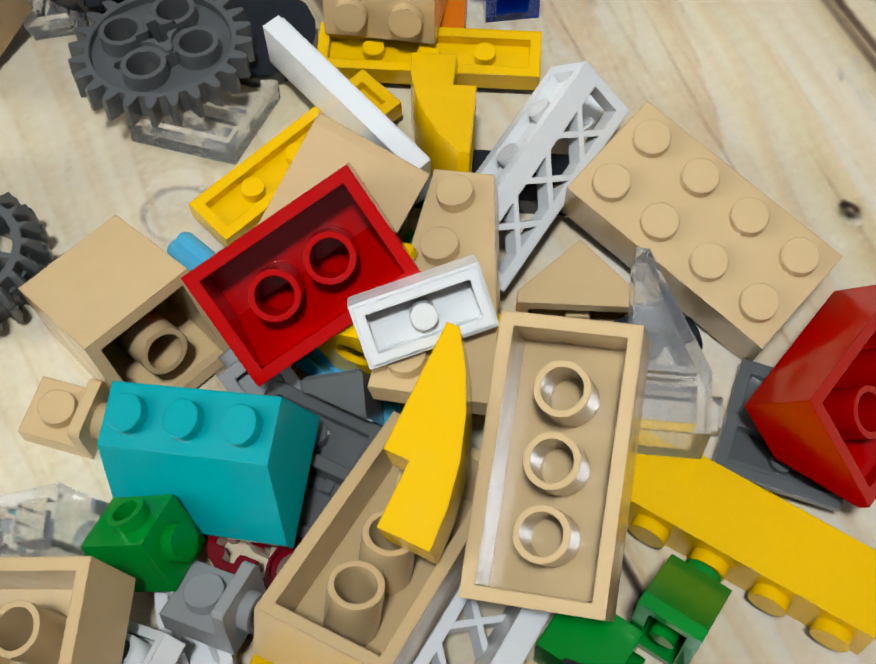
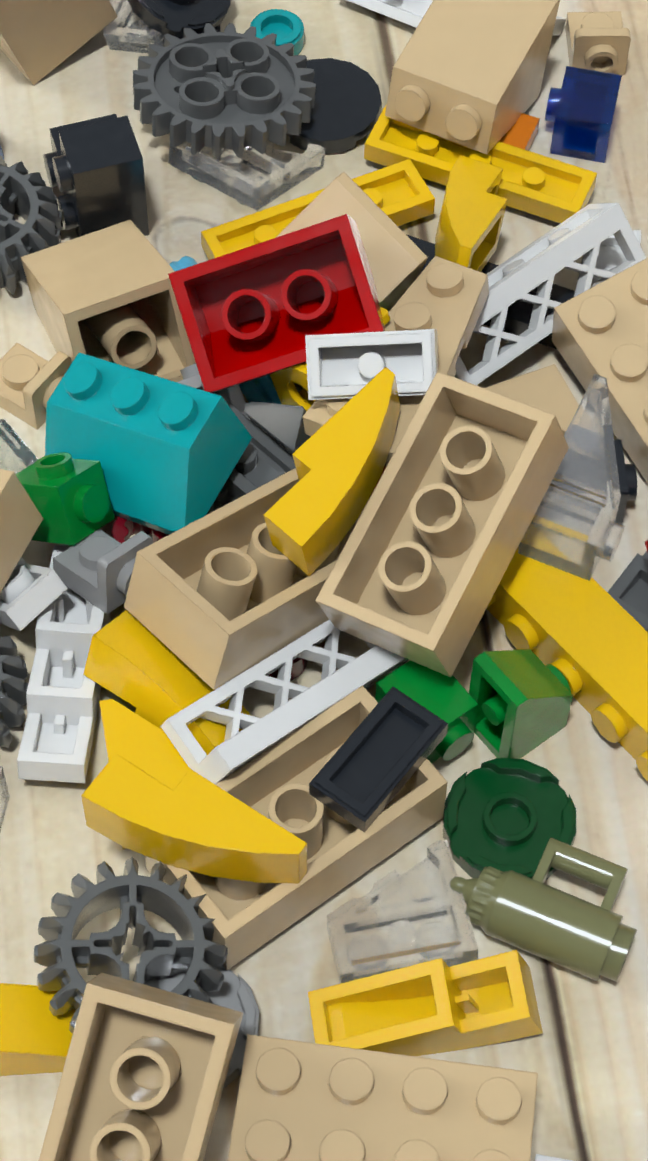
camera: 15 degrees right, 5 degrees down
white tile [263,15,431,205] -> none
none -> black brick [43,114,149,237]

